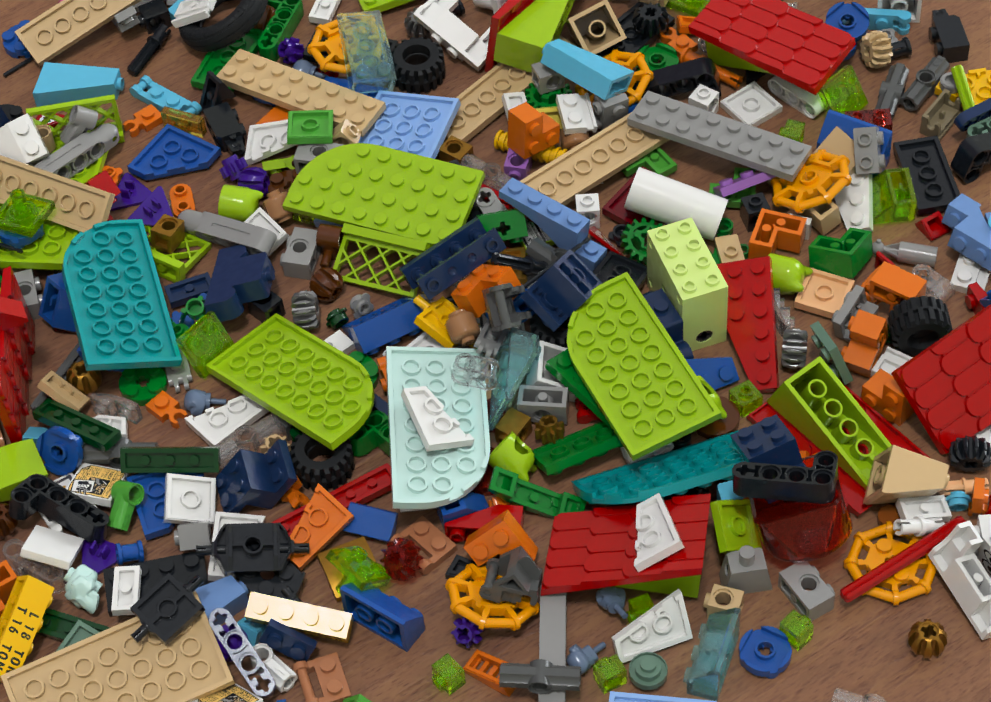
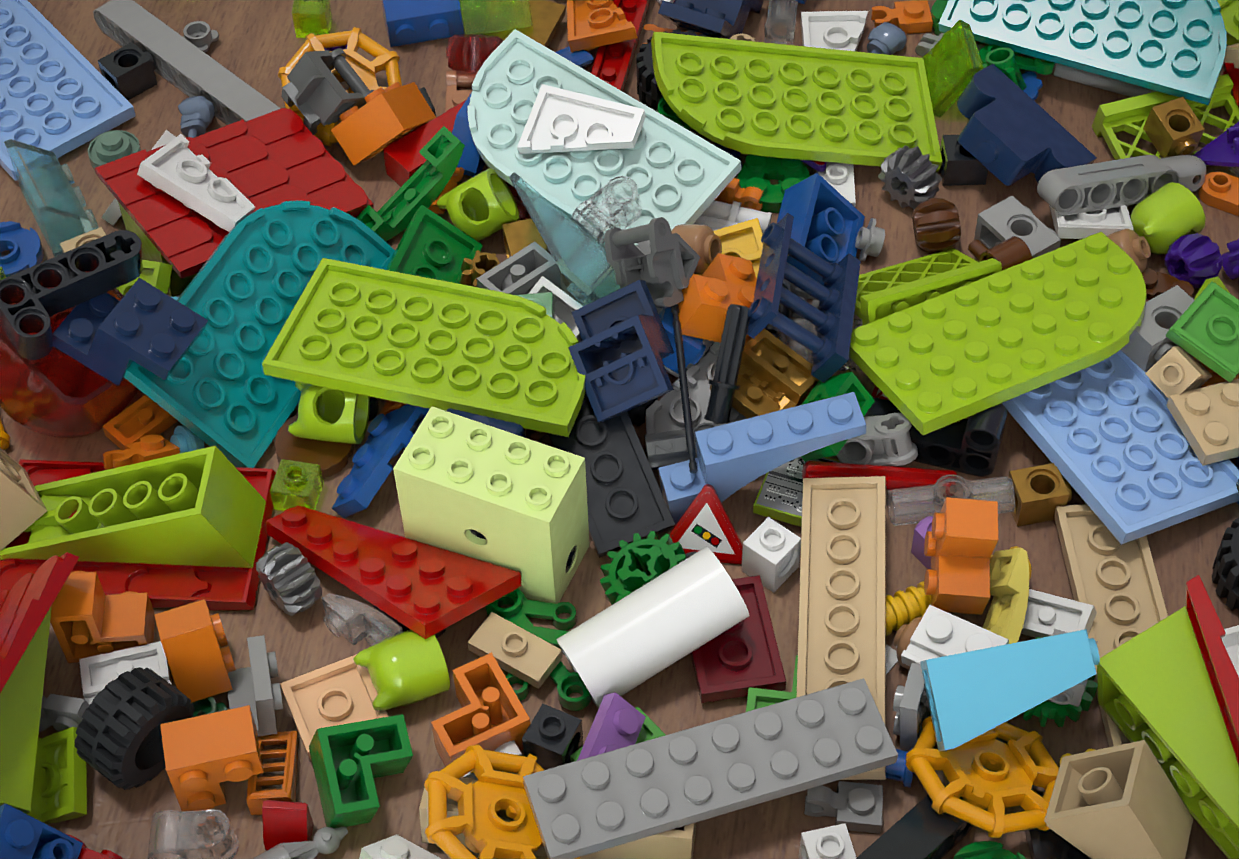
camera: 130 degrees right, 0 degrees up
dark blue plate [164,272,211,308] -> none
dark green plate [326,308,349,330] -> none
orange slope [463,649,516,697] -> none
dark grey piece [499,659,581,694] -> none
clear neon green plate [593,654,627,694] -> none
sand green plate [810,321,853,385] -> none

